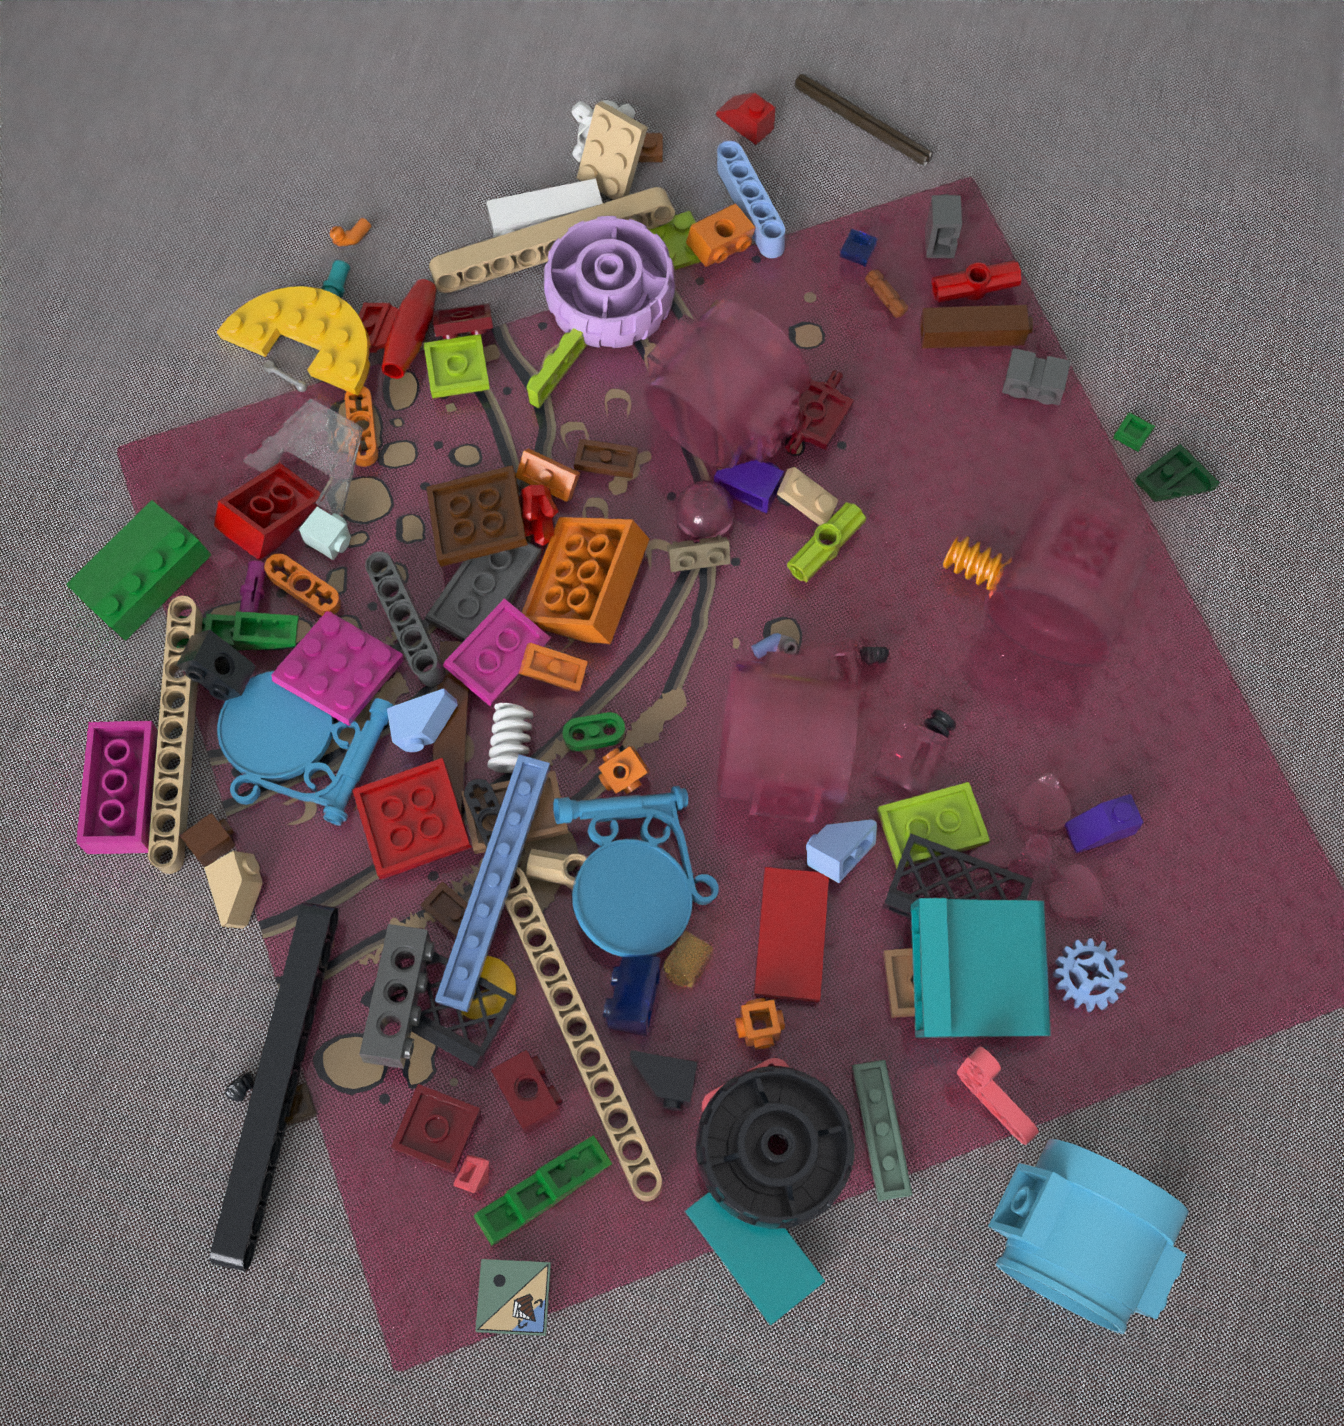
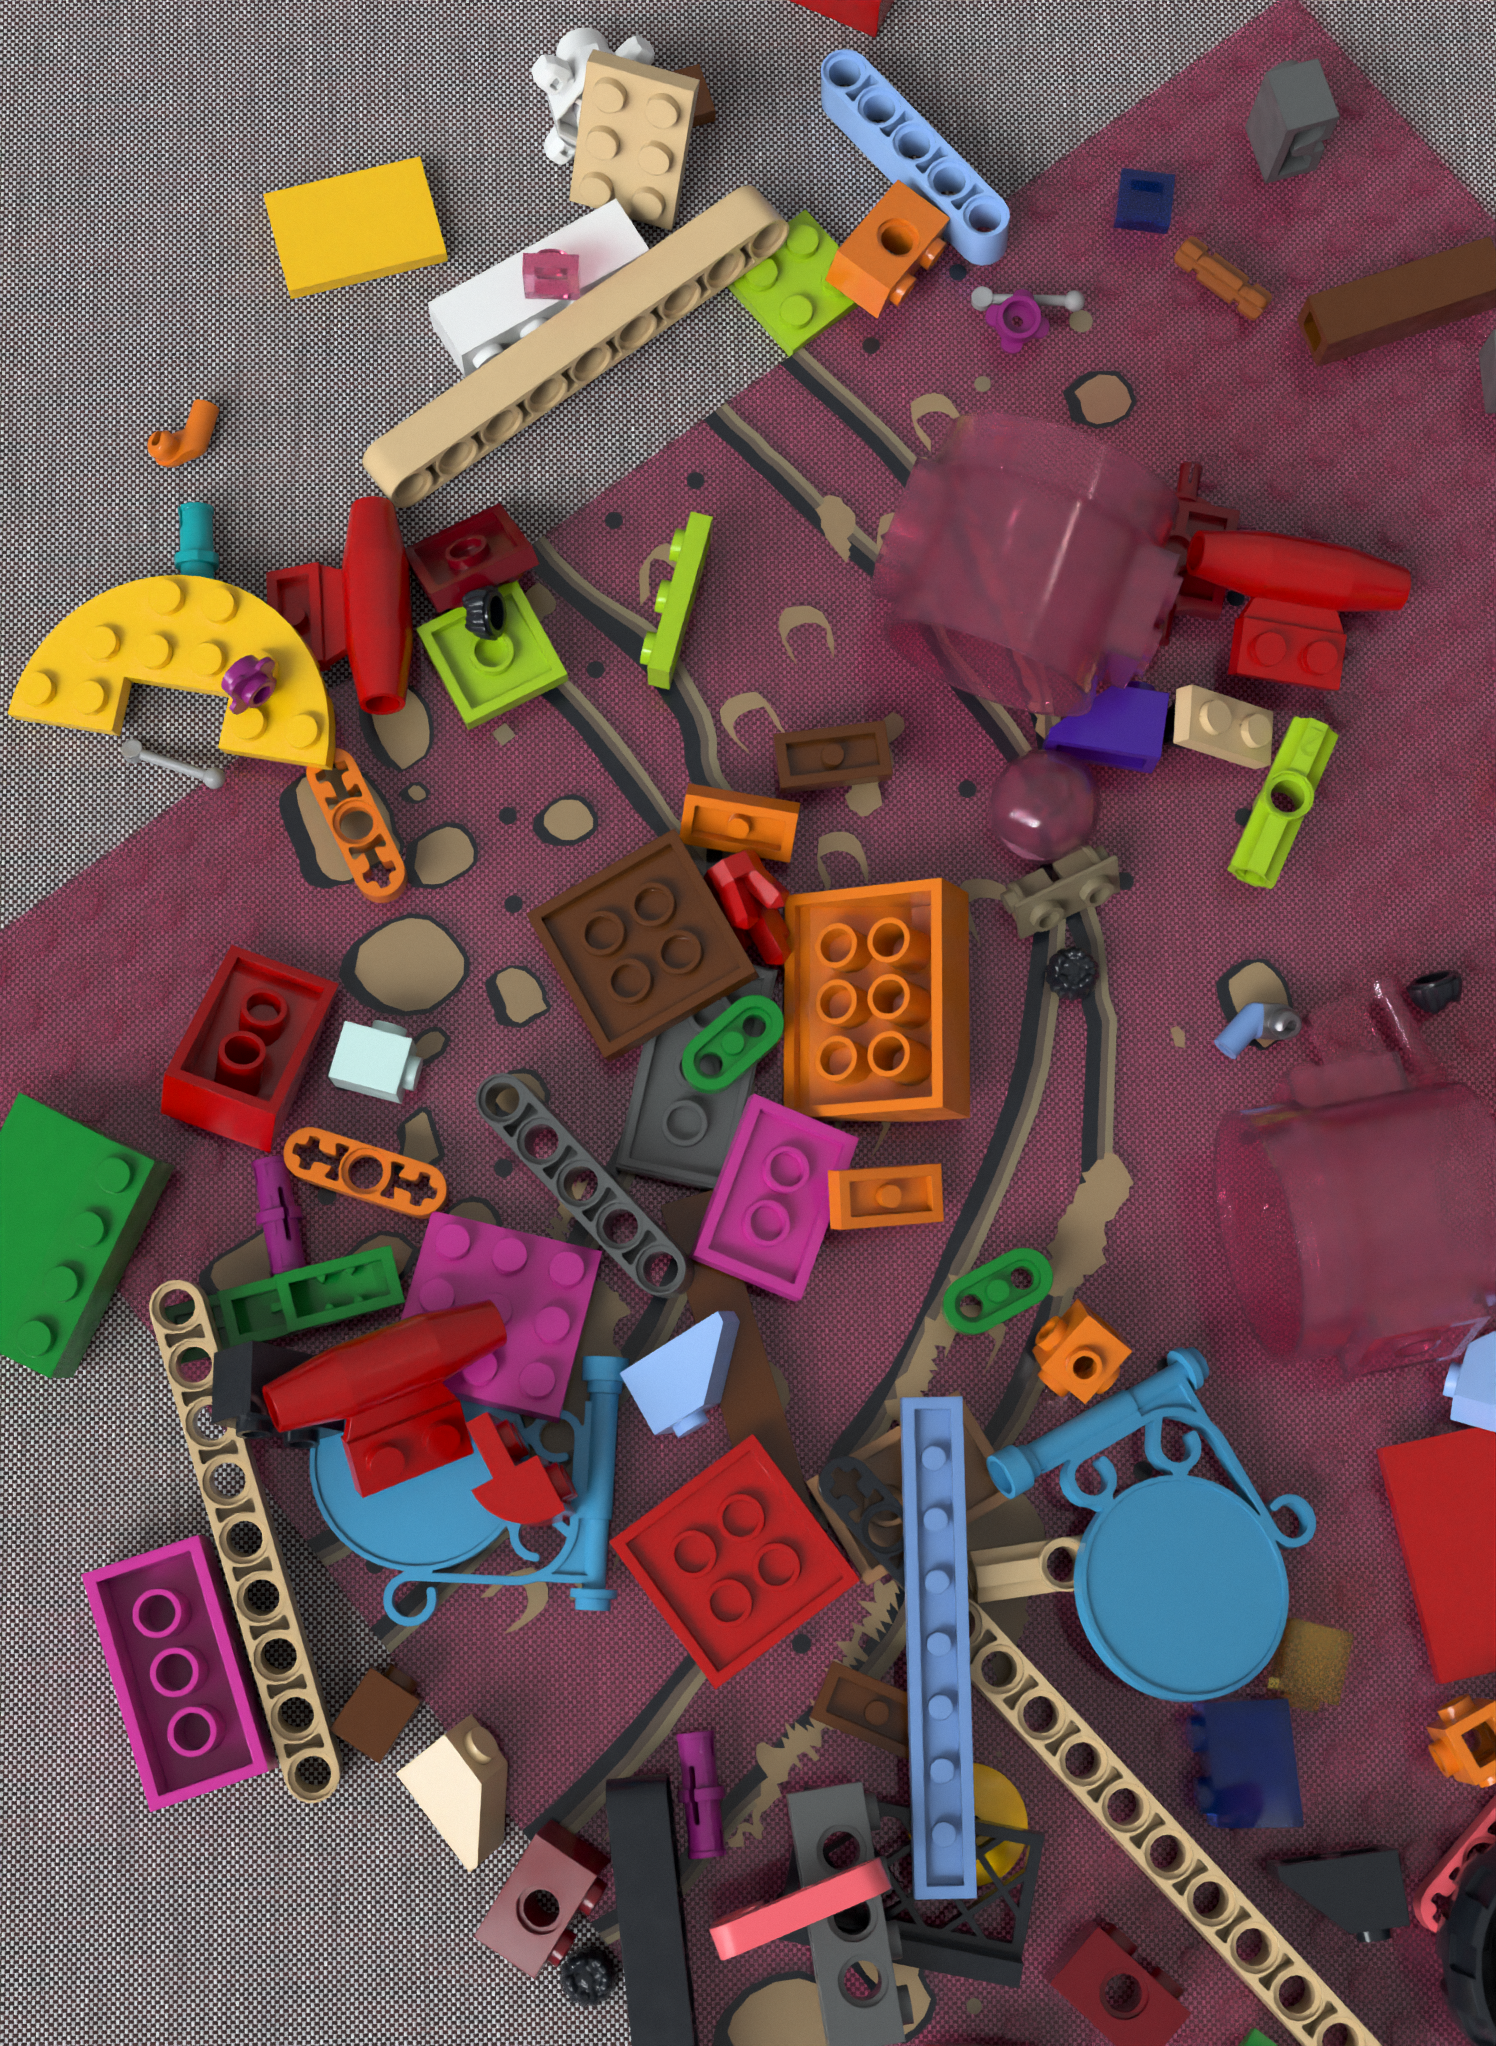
camera: 25 degrees left, 10 degrees up
clear wing [243,398,363,517] -> none
white piece [487,703,534,773] -> none
lavender wheel [544,216,675,348] -> none
red piece [931,260,1022,303] -> none
none -> magenta plate [221,655,277,715]
none -> red plate [262,1299,507,1498]
none -> yellow tile [263,156,448,299]
none -> black piece [462,585,507,641]
none -> red brick [465,1412,578,1527]
none -> brick [473,1819,611,1979]
none -> clear pink plate [522,249,581,300]
none -> black piece [560,1946,618,2007]
none -> magenta pin [676,1730,728,1859]
none -> green plate [682,995,784,1094]
none -> coral beam [709,1857,892,1960]
none -> light grey hinge [971,286,1085,312]
none -> magenta plate [985,289,1050,354]
none -> black piece [1045,946,1100,1001]
none -> red plate [1186,530,1411,692]

